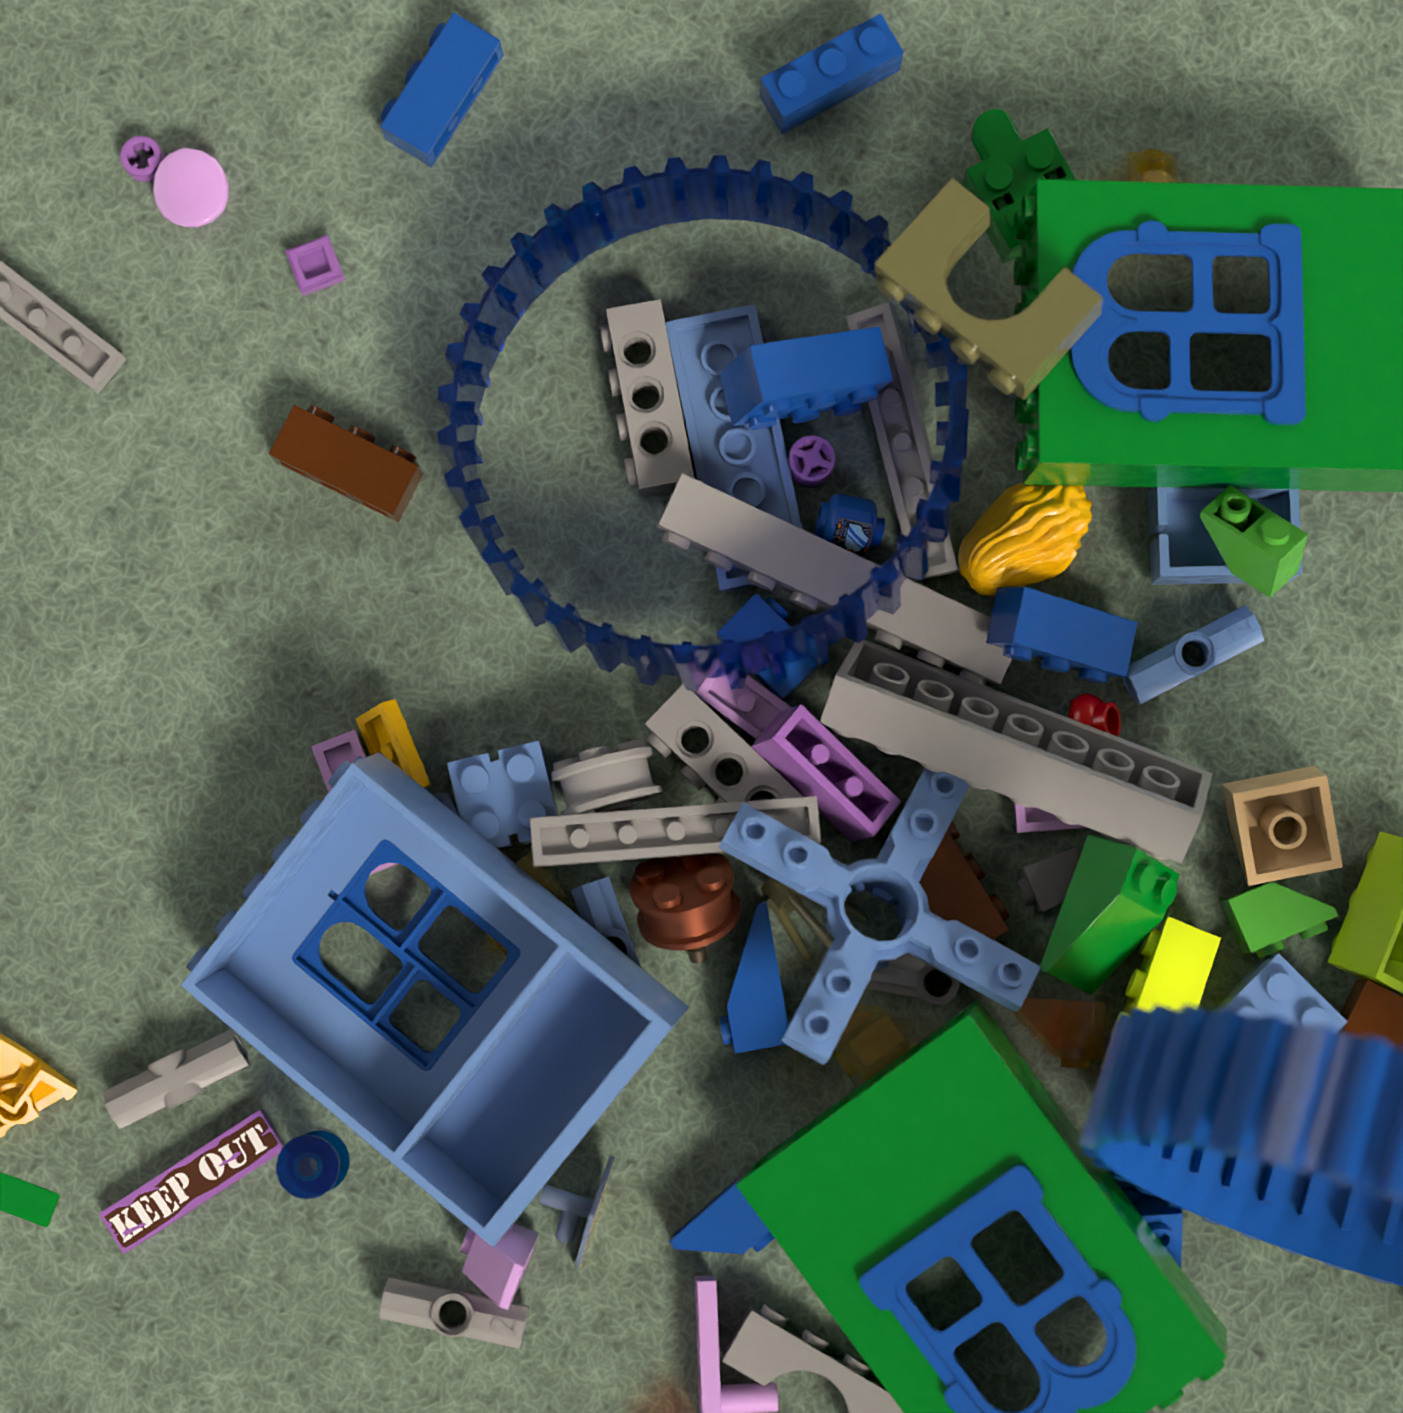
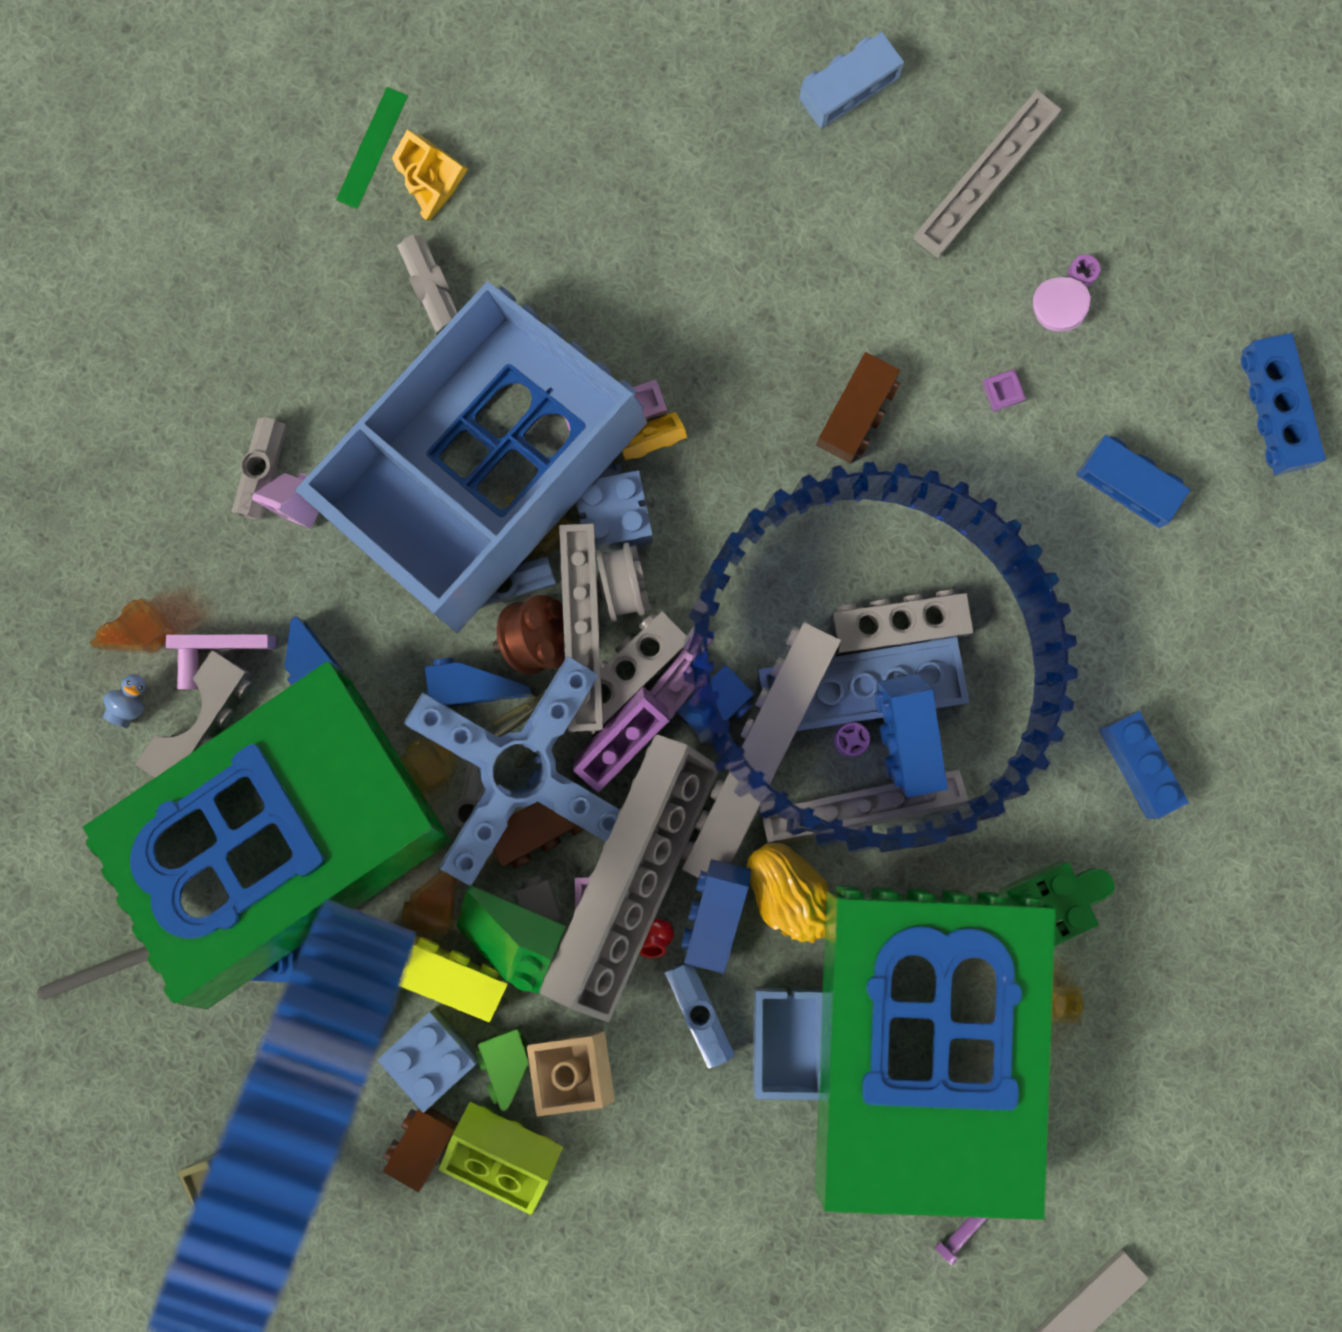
camera: 90 degrees right, 0 degrees up
tile [99,1109,287,1254] -> none
clear blue piece [276,1131,350,1199] -> none
sand blue shield [539,1156,615,1269] -> none
blue head [814,494,885,557] -> none
olive arch [874,178,1103,400] -> none
bright green slope [1200,485,1308,598] -> none

